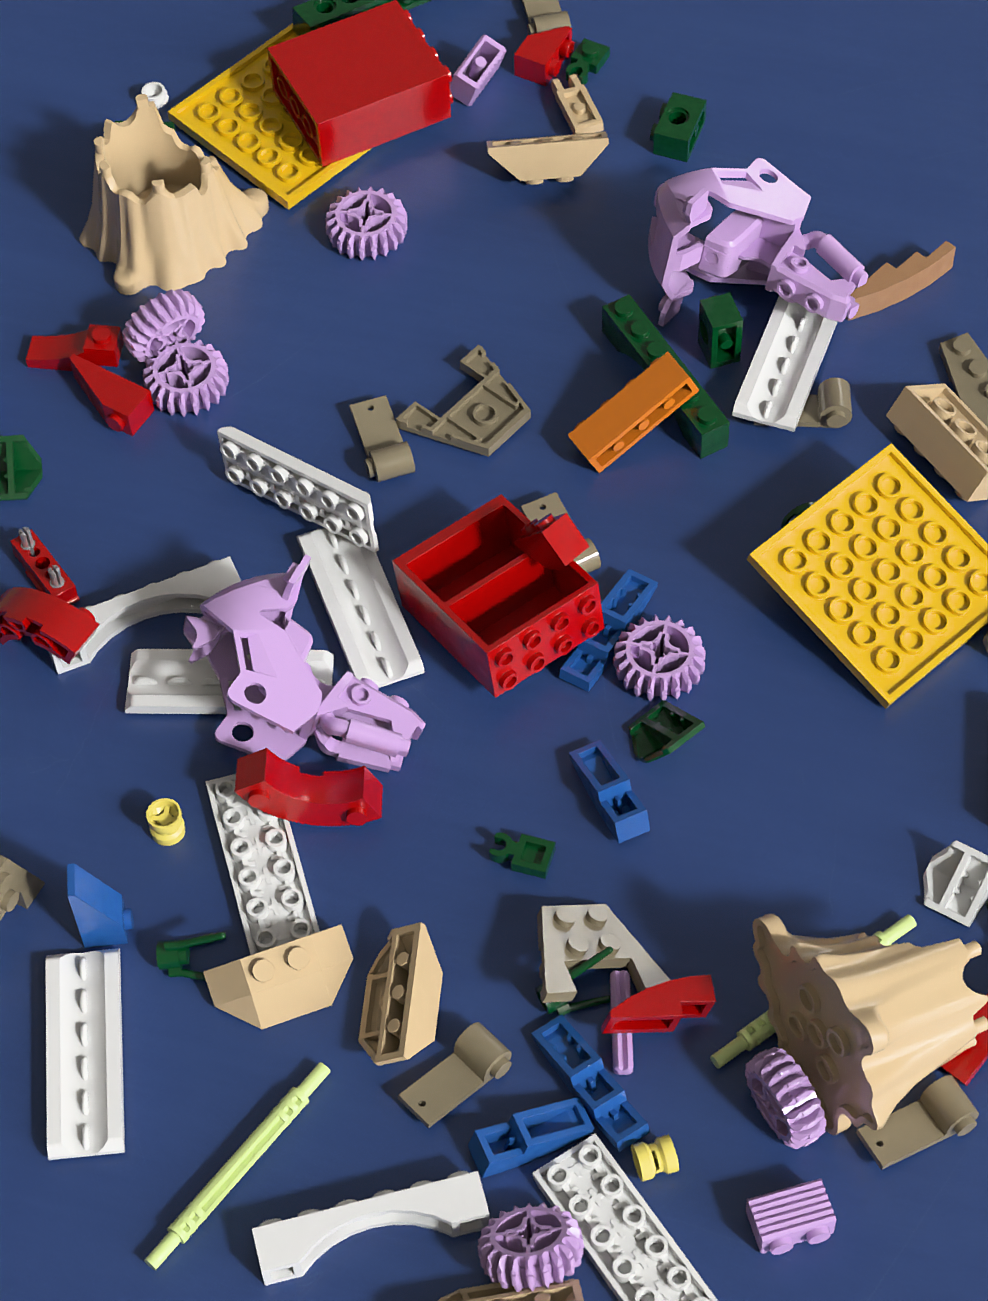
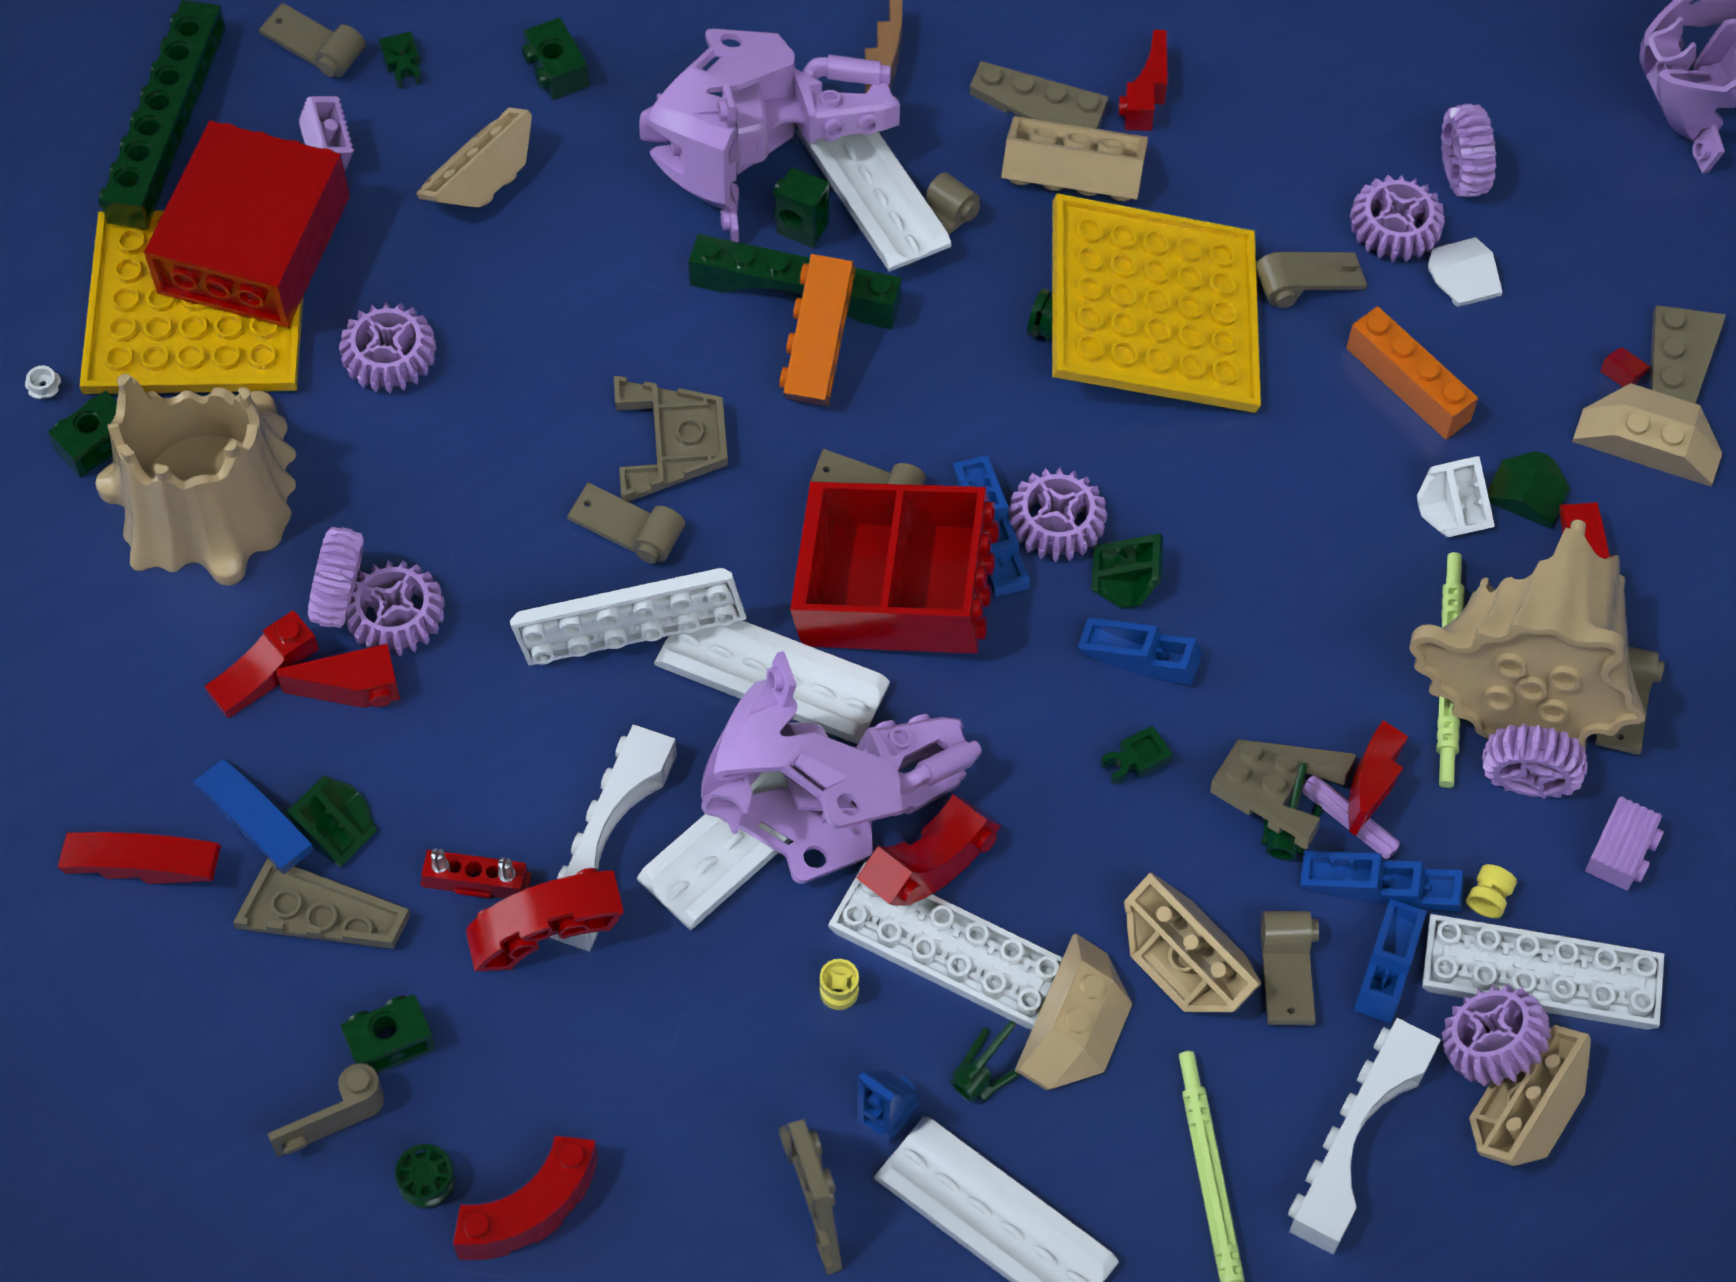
camera: 50 degrees left, 5 degrees up
red slope [513,513,590,571] -> none
red slope [514,26,575,87] -> none
tan hinge [551,74,604,134] -> none

